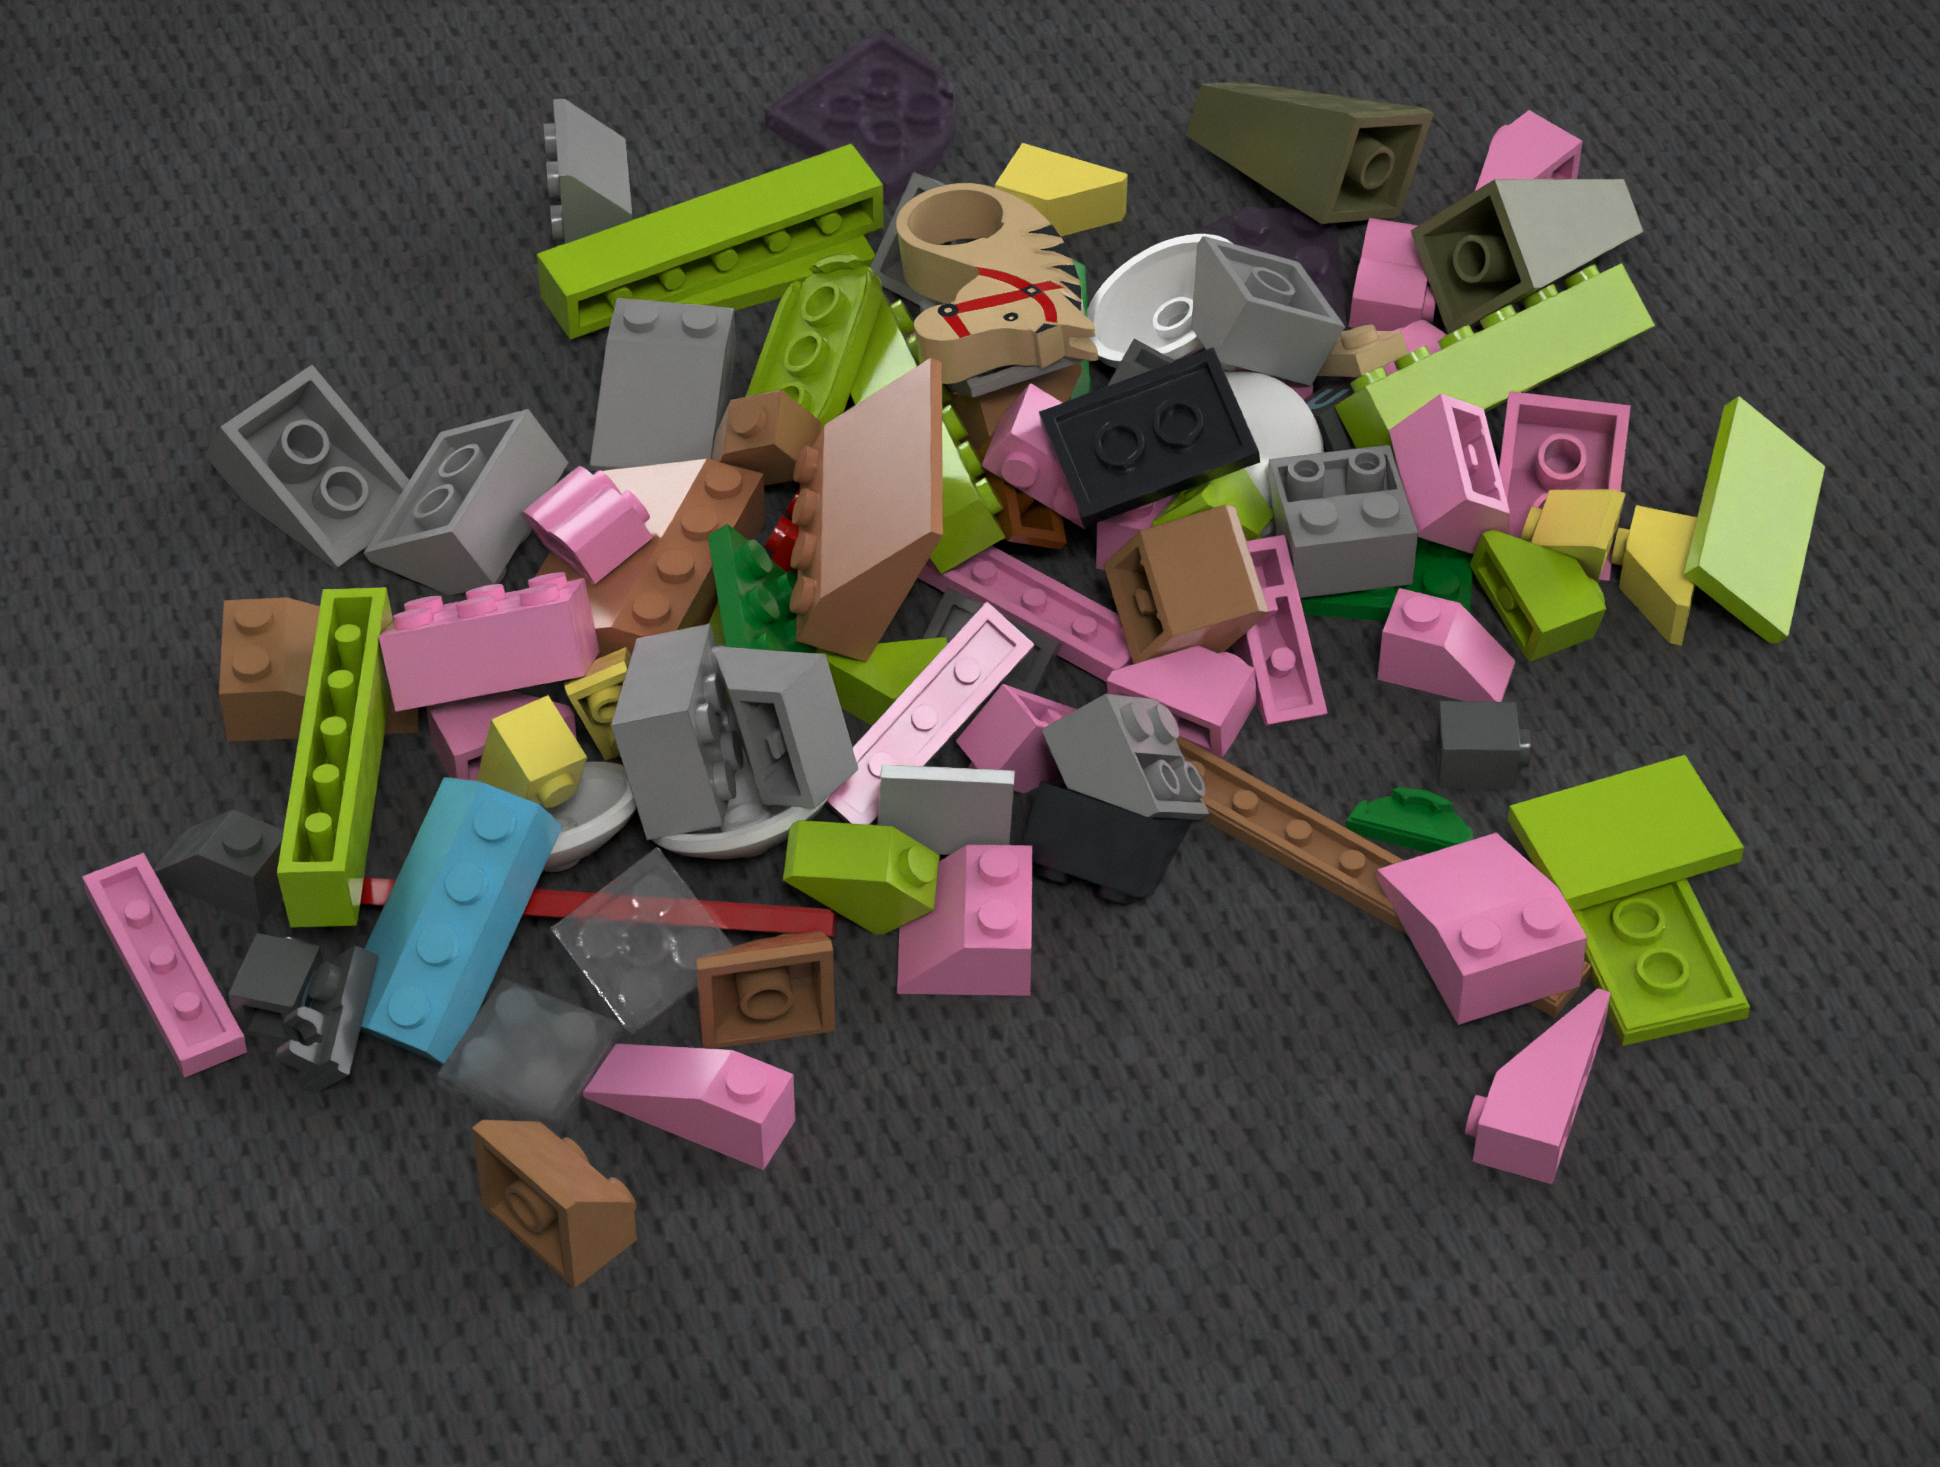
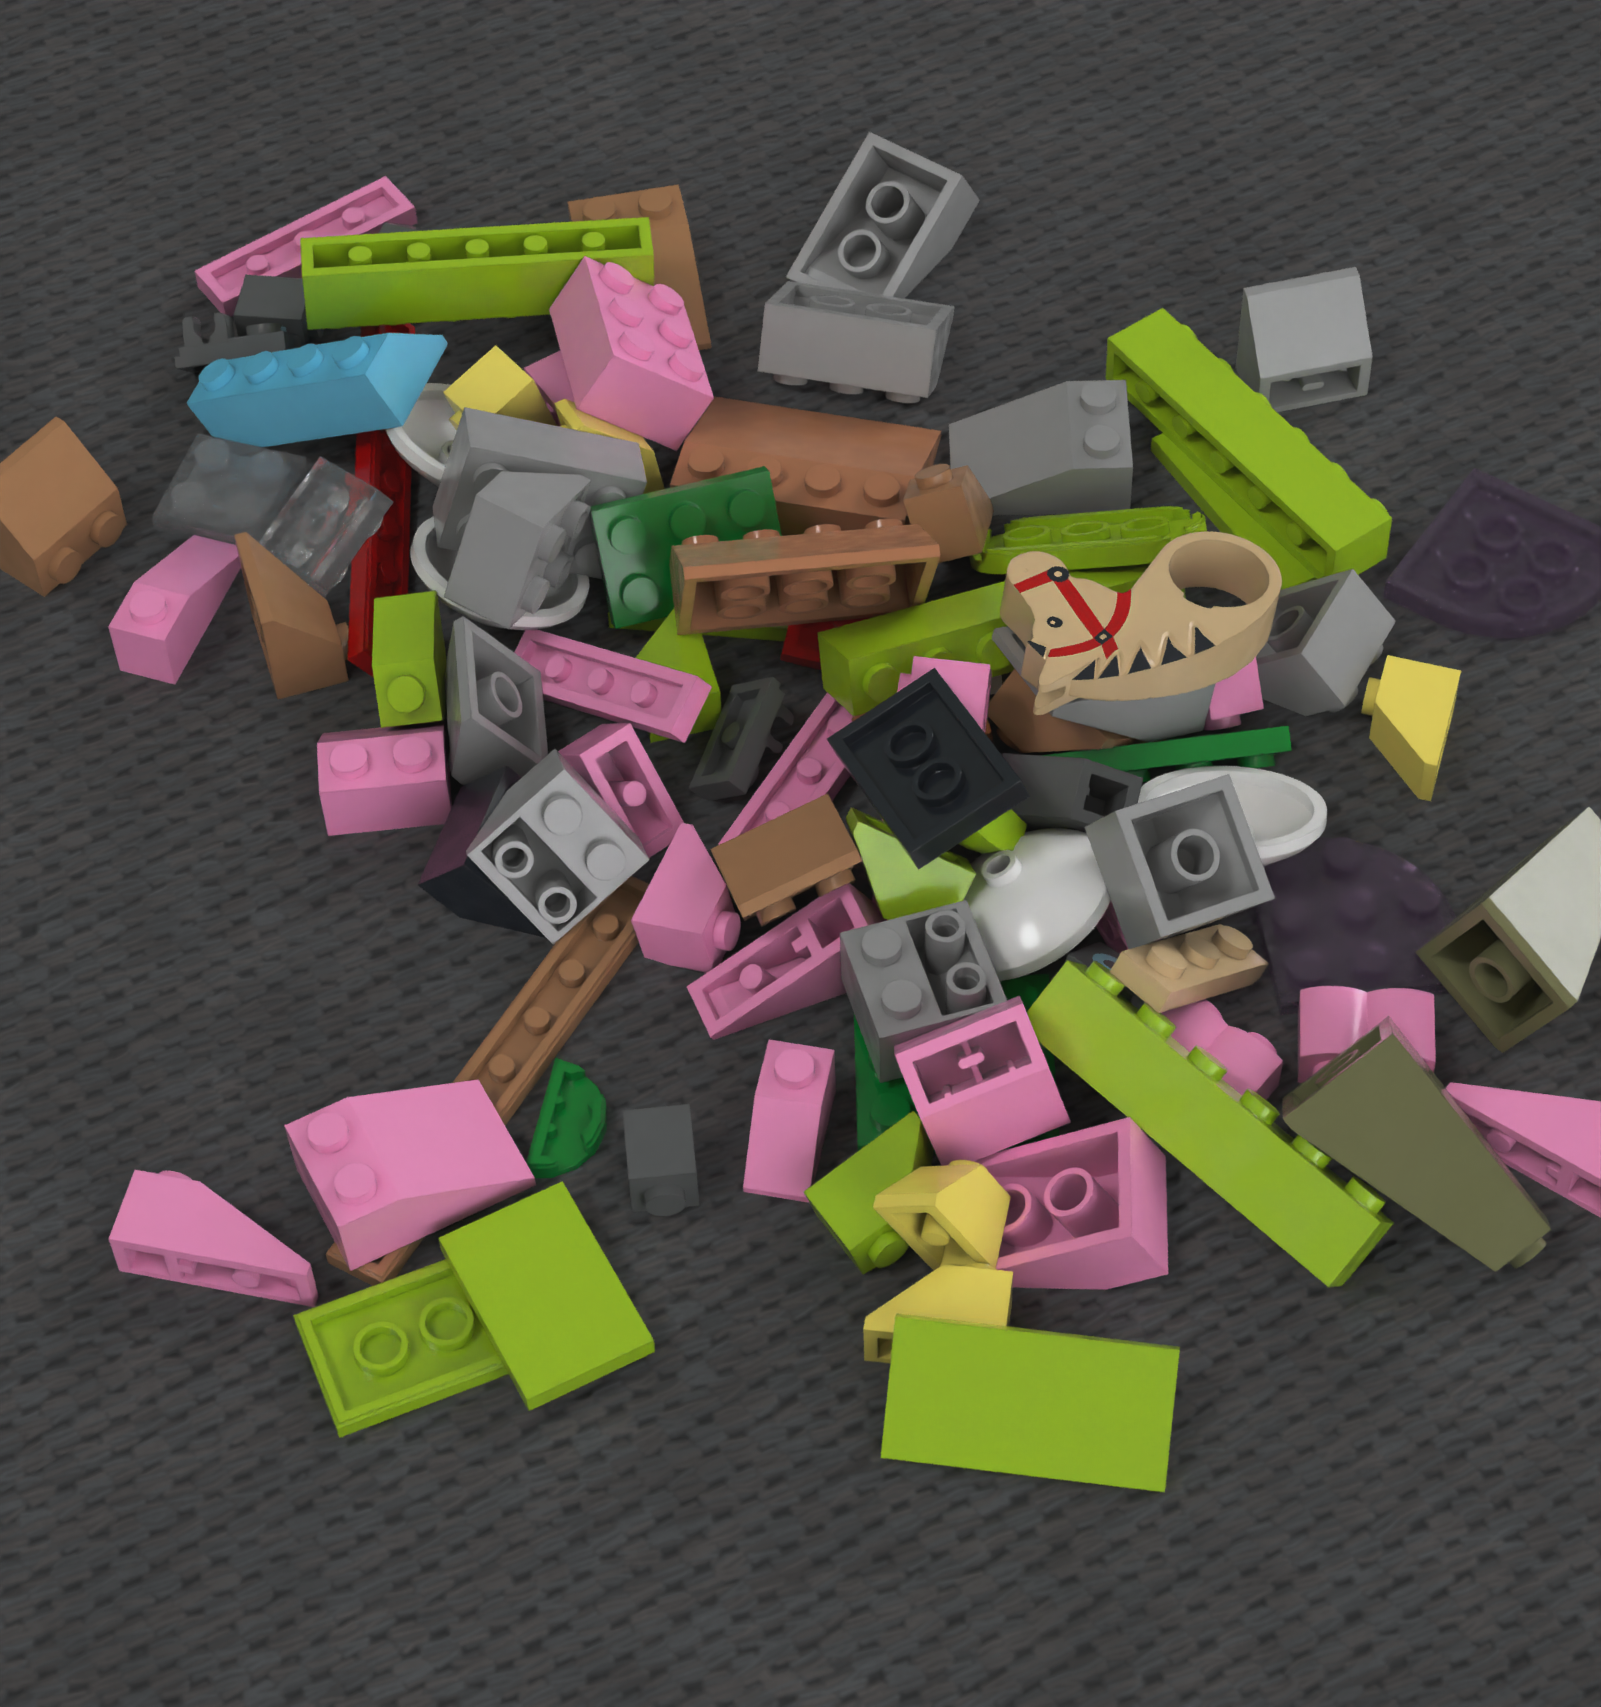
camera: 85 degrees right, 5 degrees up
bright pink brick [521,466,653,585] -> none

